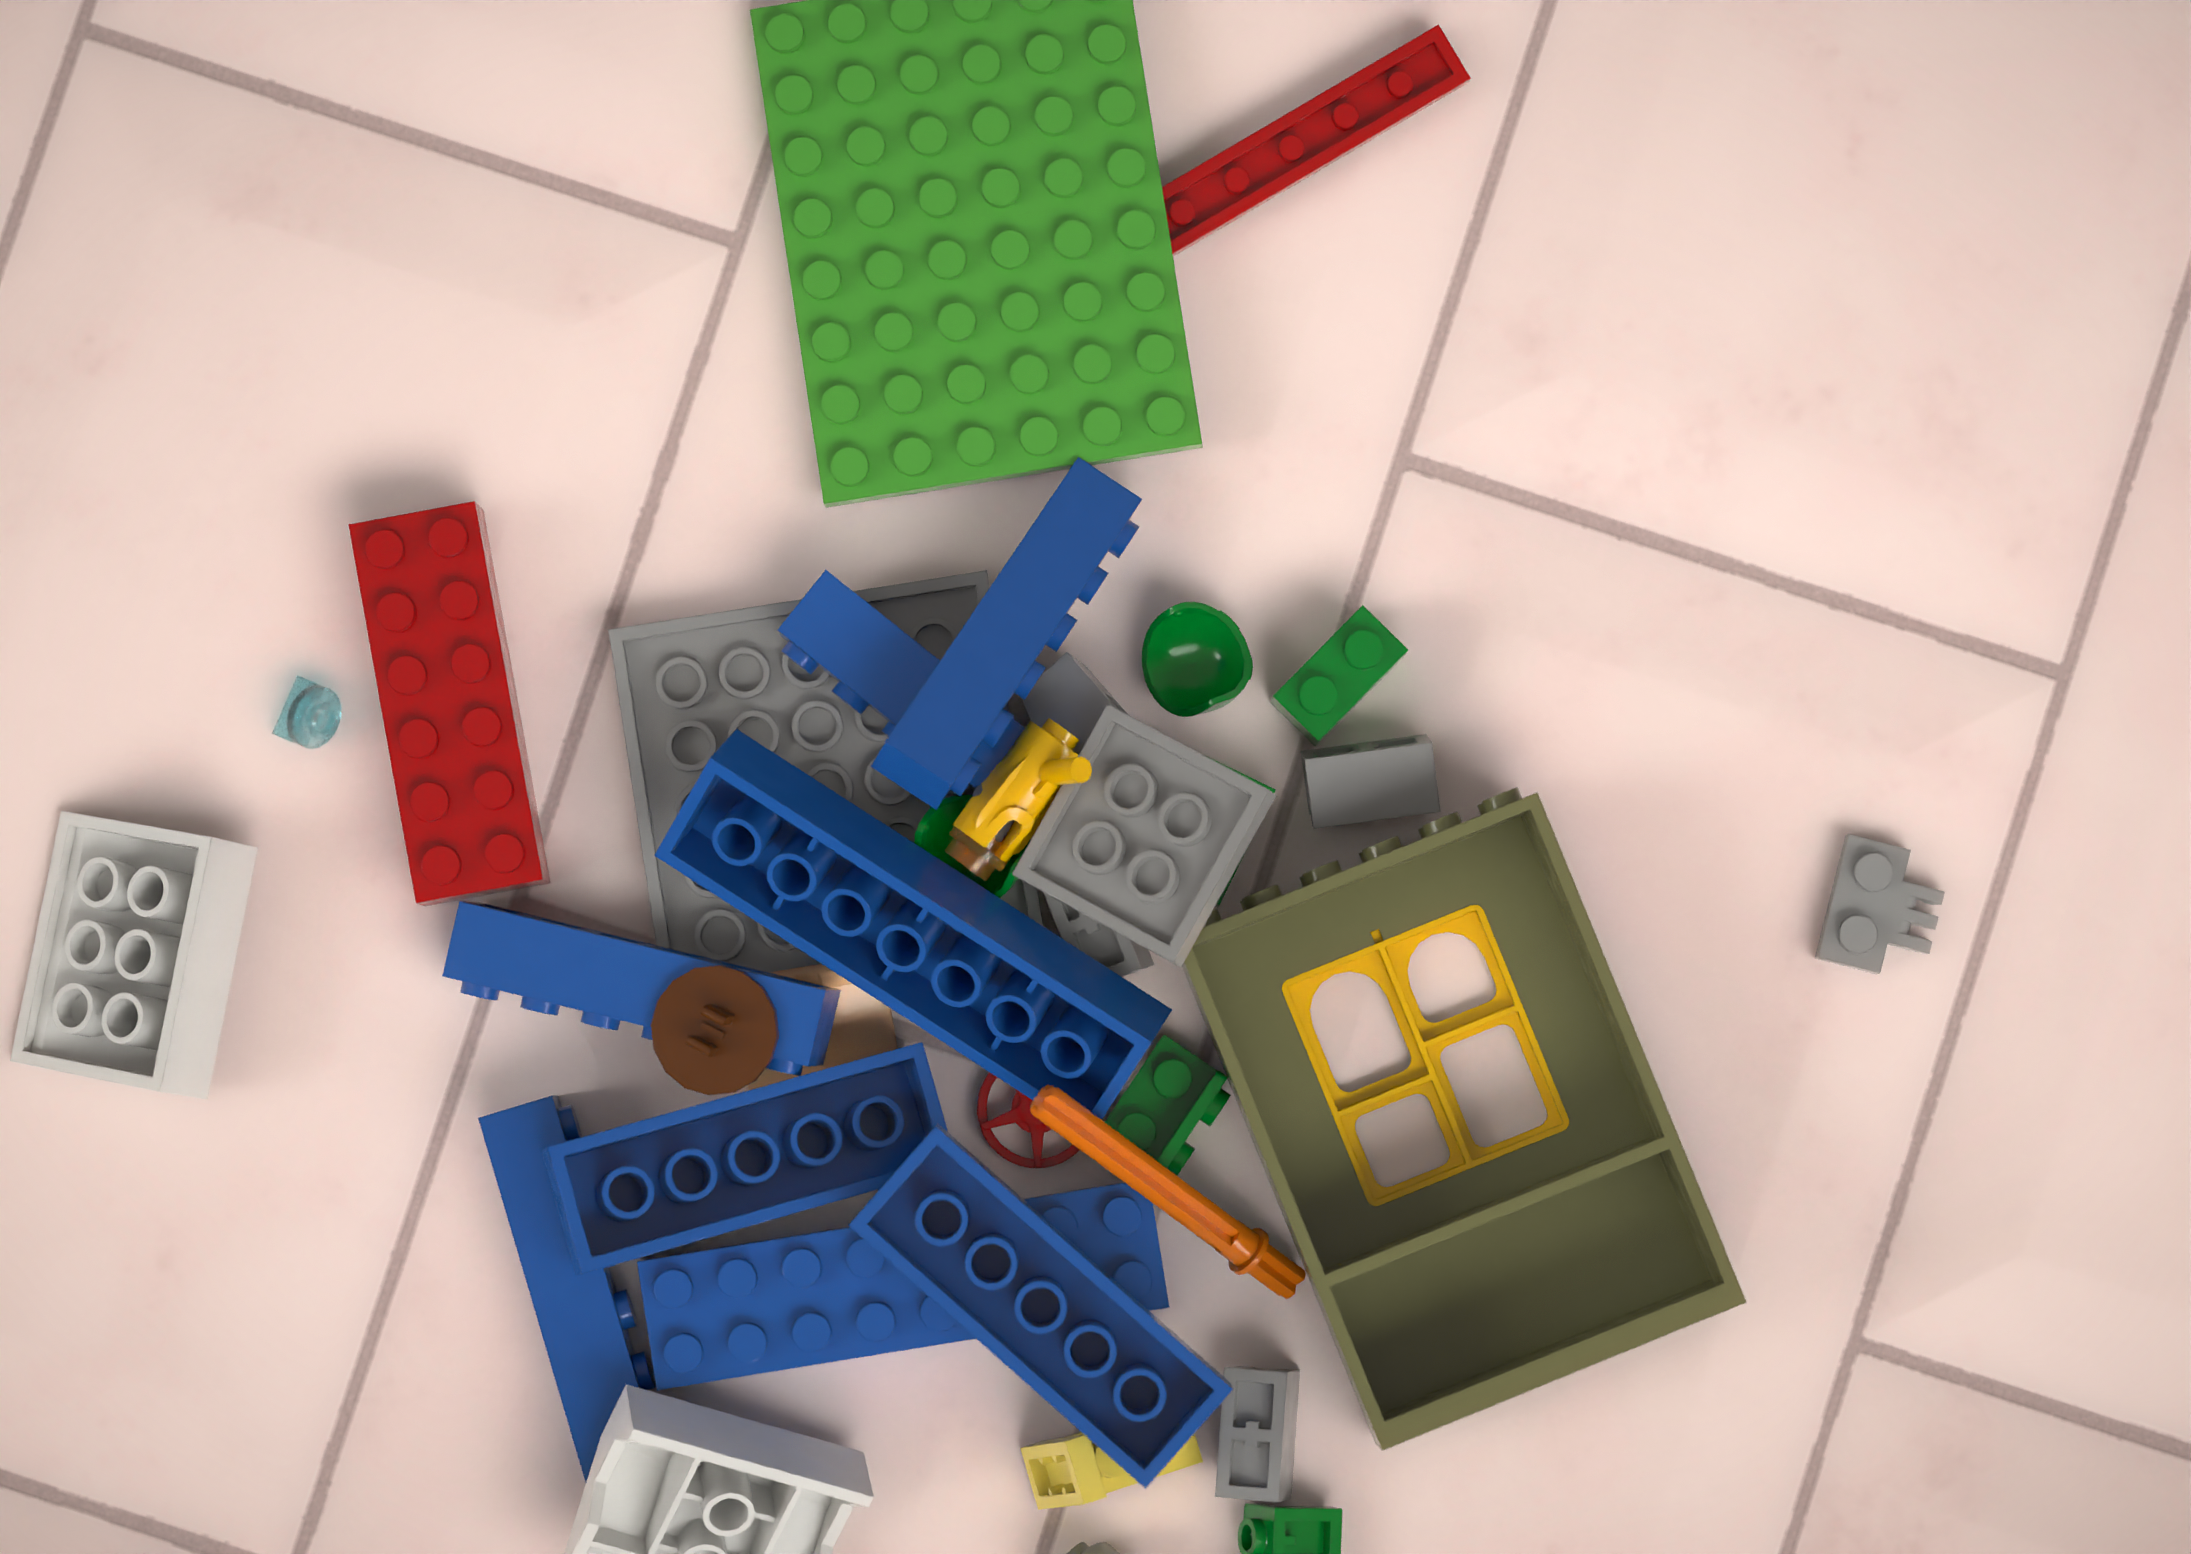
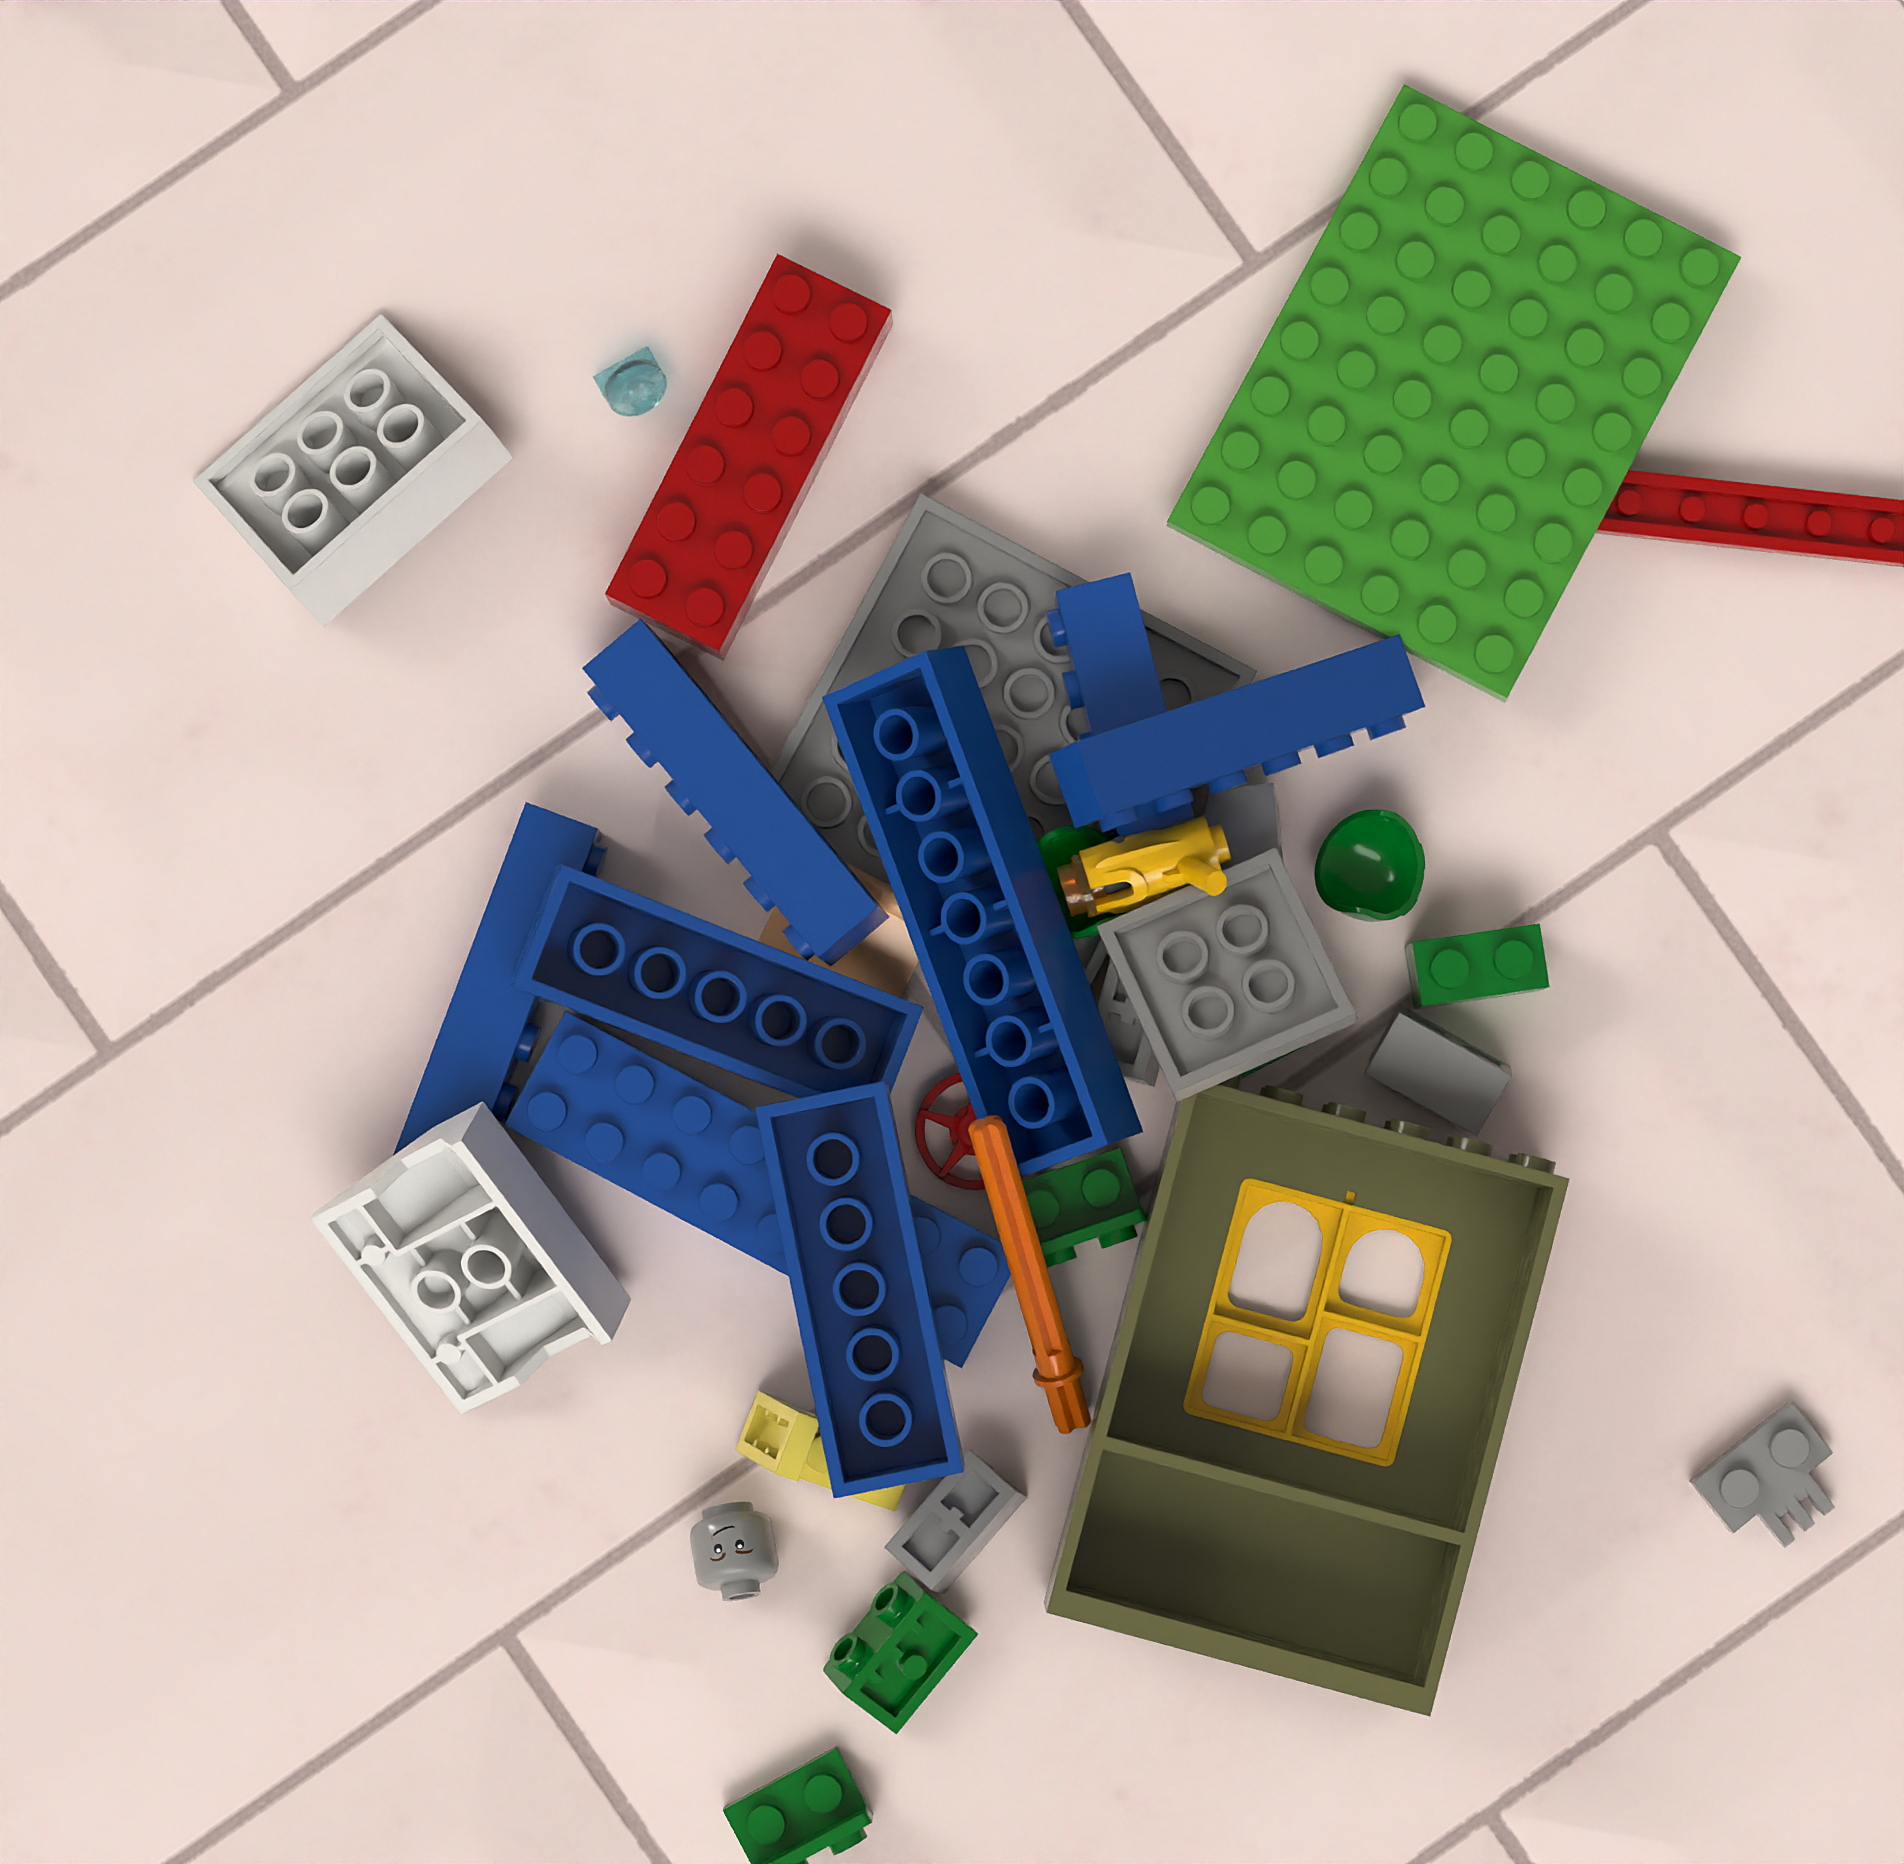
camera: 40 degrees right, 0 degrees up
reddish brown piece [651,965,779,1095] -> none

